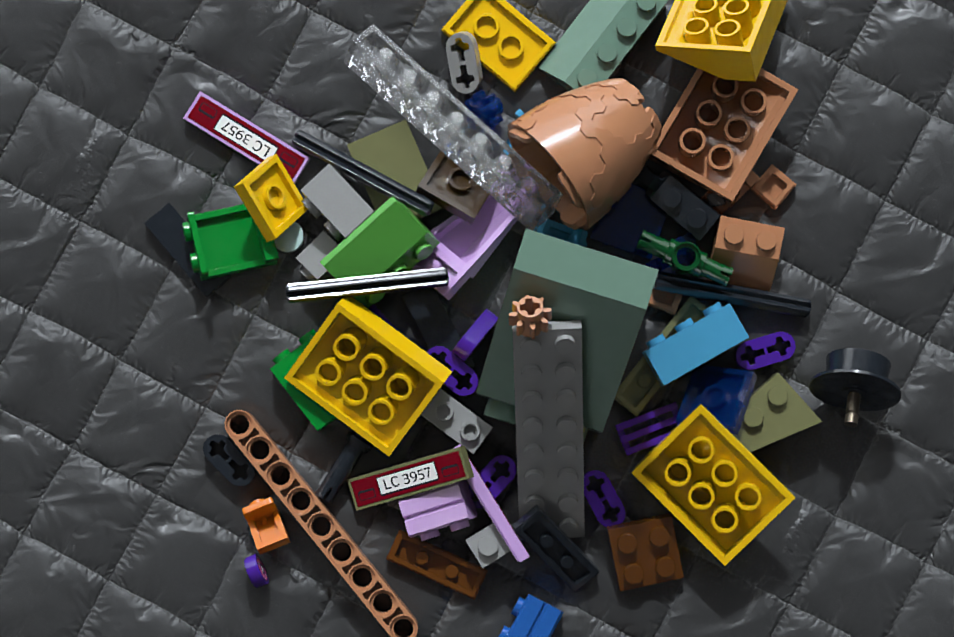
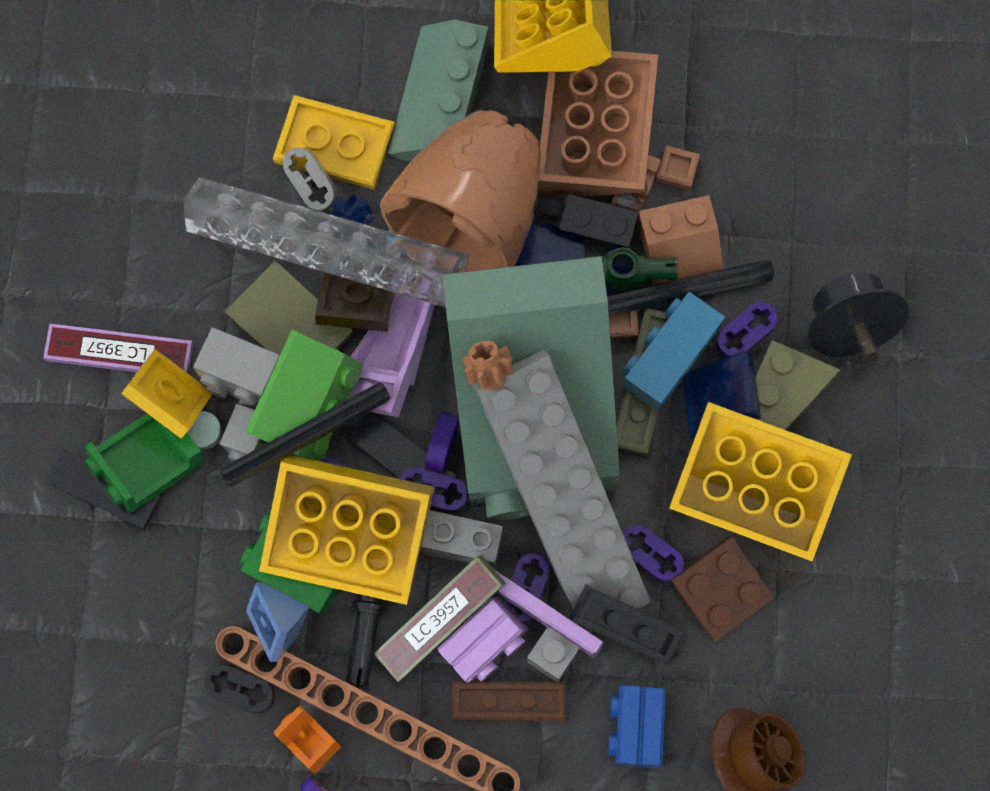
camera: 20 degrees left, 10 degrees down
black axle [292,130,434,217] -> none
dark purple tile [615,402,683,456] -> none
none -> medium blue slope [246,582,310,662]

